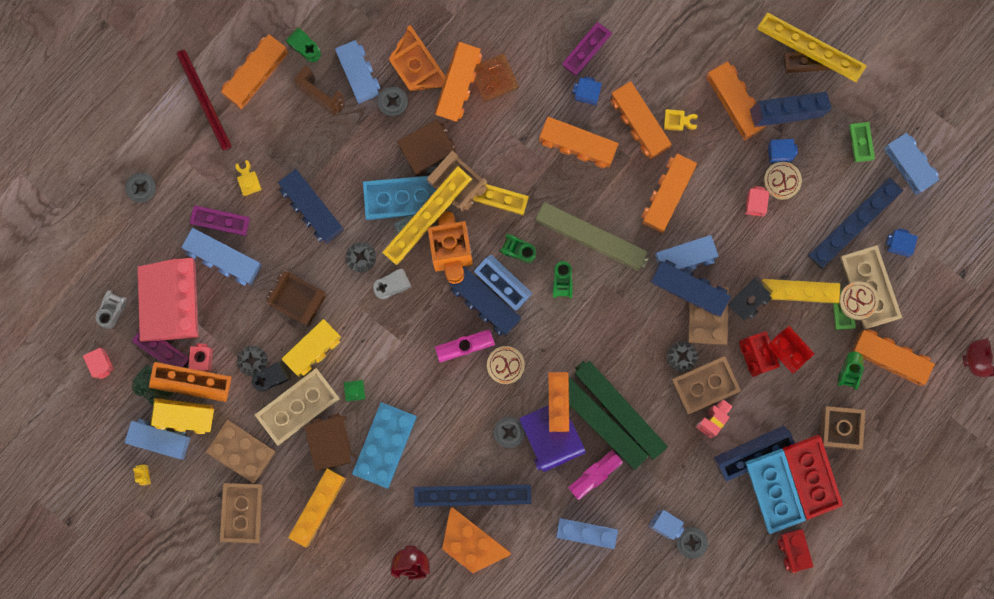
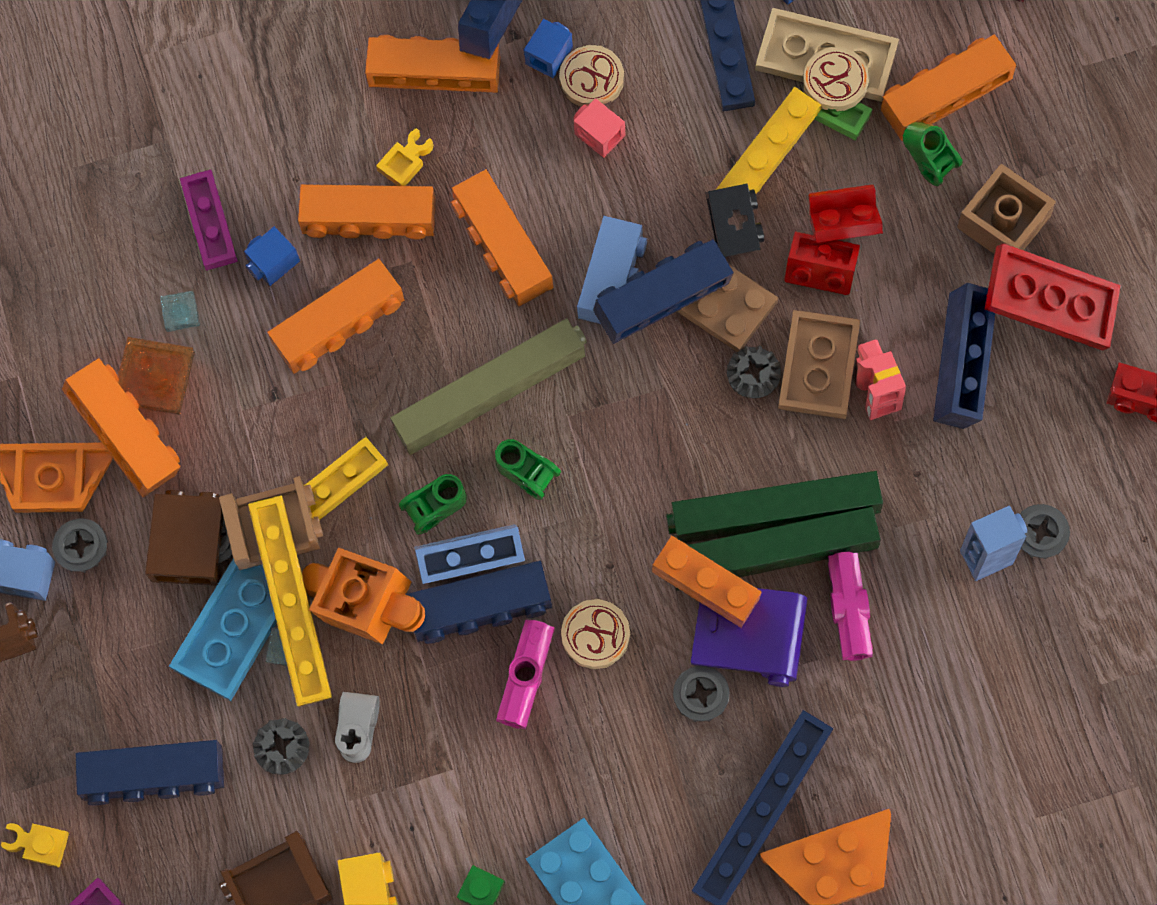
camera: 55 degrees left, 10 degrees down
medium blue brick [556,518,618,549] -> none
dark azure plate [745,449,806,534] -> none
none -> clear light blue plate [160,291,200,332]

